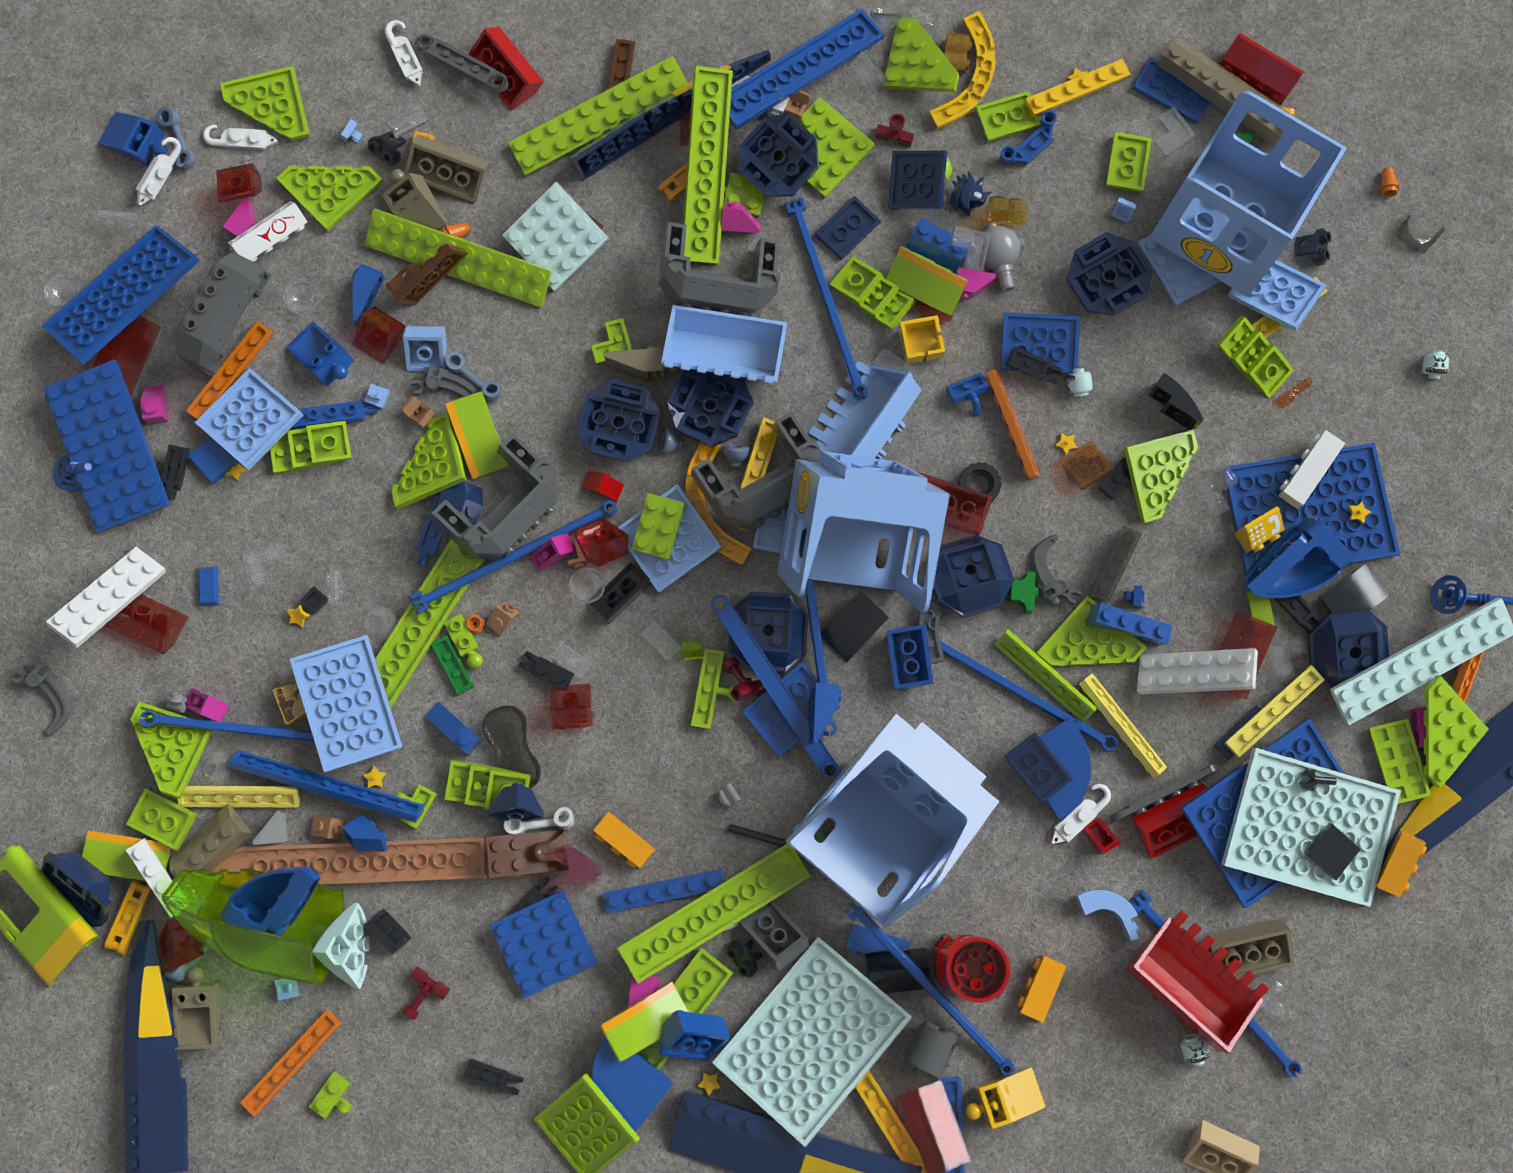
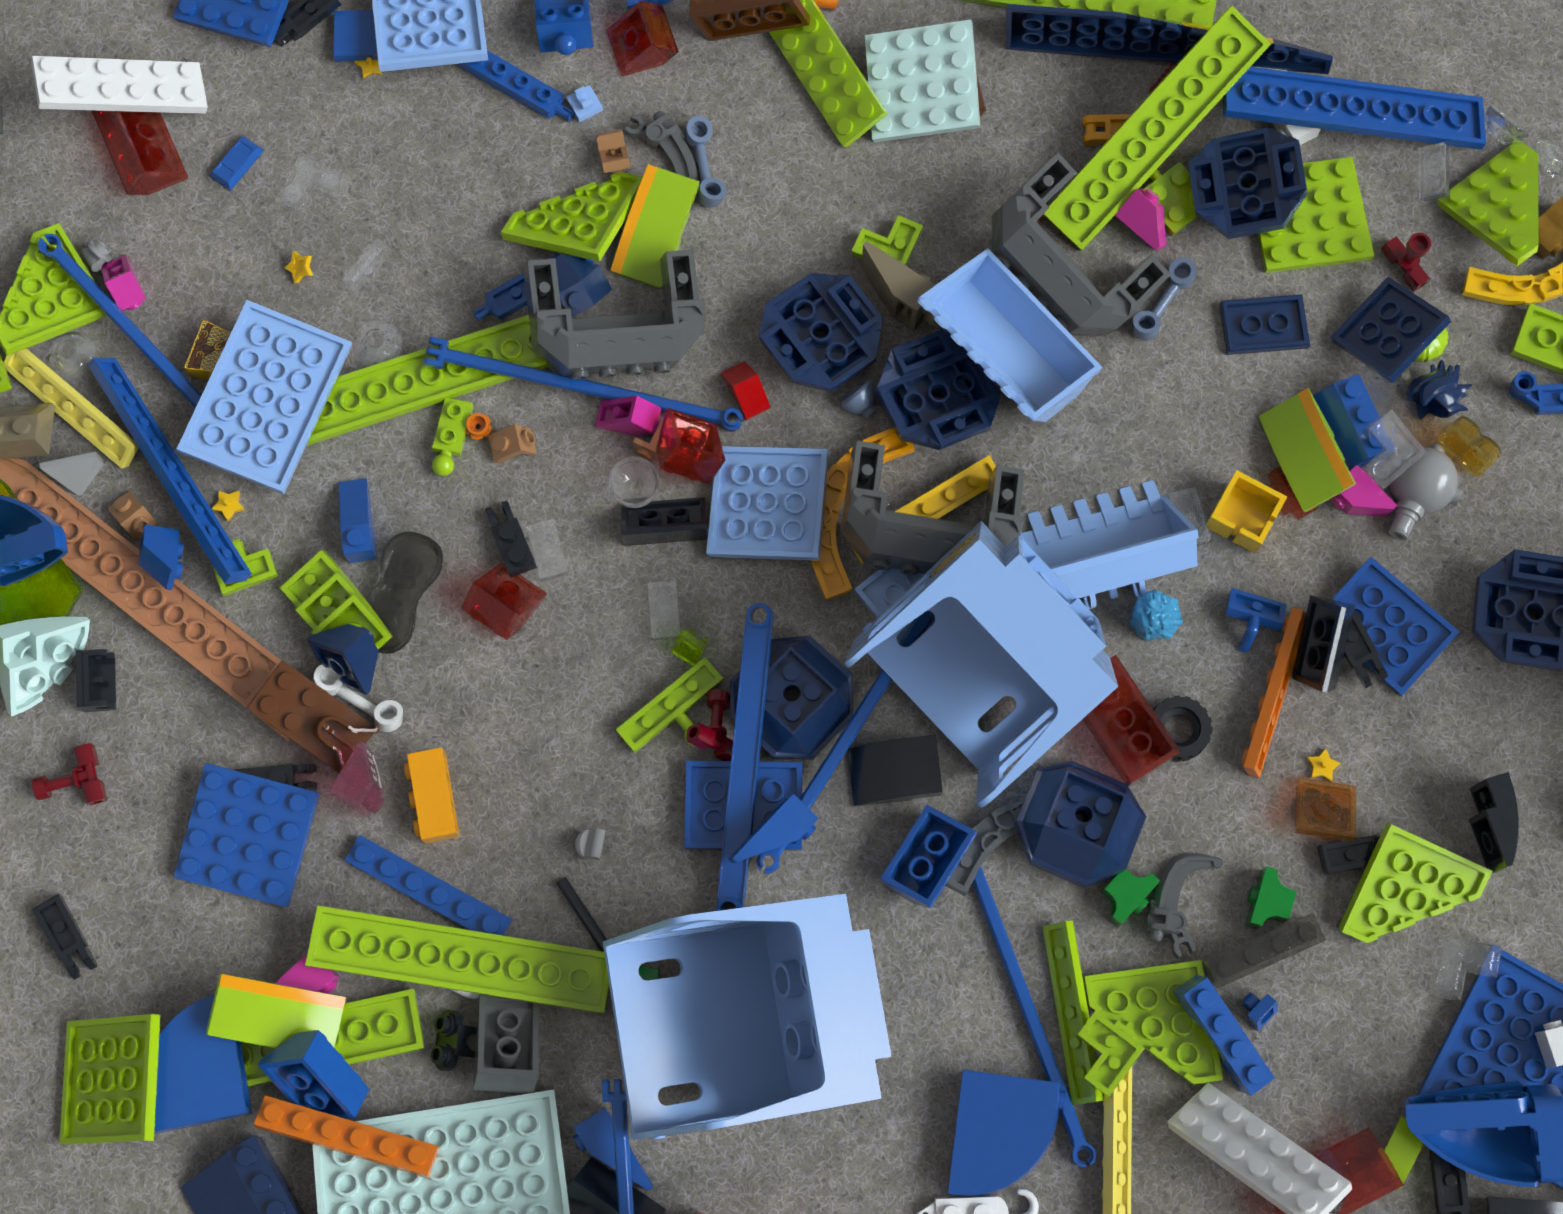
camera: 40 degrees right, 5 degrees down
lime slope [270,421,352,474] -> none
black plate [301,586,329,614] -> none
light blue slope [403,326,447,371] -> none
green tile [431,635,475,696] -> none
lime plate [632,493,686,560] -> none
yellow piece [698,1072,721,1096] -> none
sand blue brick [723,444,750,466] -> none
medium nougat bracket [783,90,810,122] -> none
blue hinge [784,197,868,400] -> none
lime slope [830,256,915,331] -> none
dark blue tile [1004,732,1073,803] -> none
light aqua head [1067,368,1093,397] -> none
yellow slope [1234,506,1285,553] -> none
none -> orange plate [254,1095,439,1178]
none -> lime plate [1077,1010,1145,1098]
none -> dark azure hair [1129,589,1183,641]
none -> sand blue piece [1132,257,1196,341]
none -> green brick [1245,866,1297,929]
none -> black slope [1292,595,1355,693]

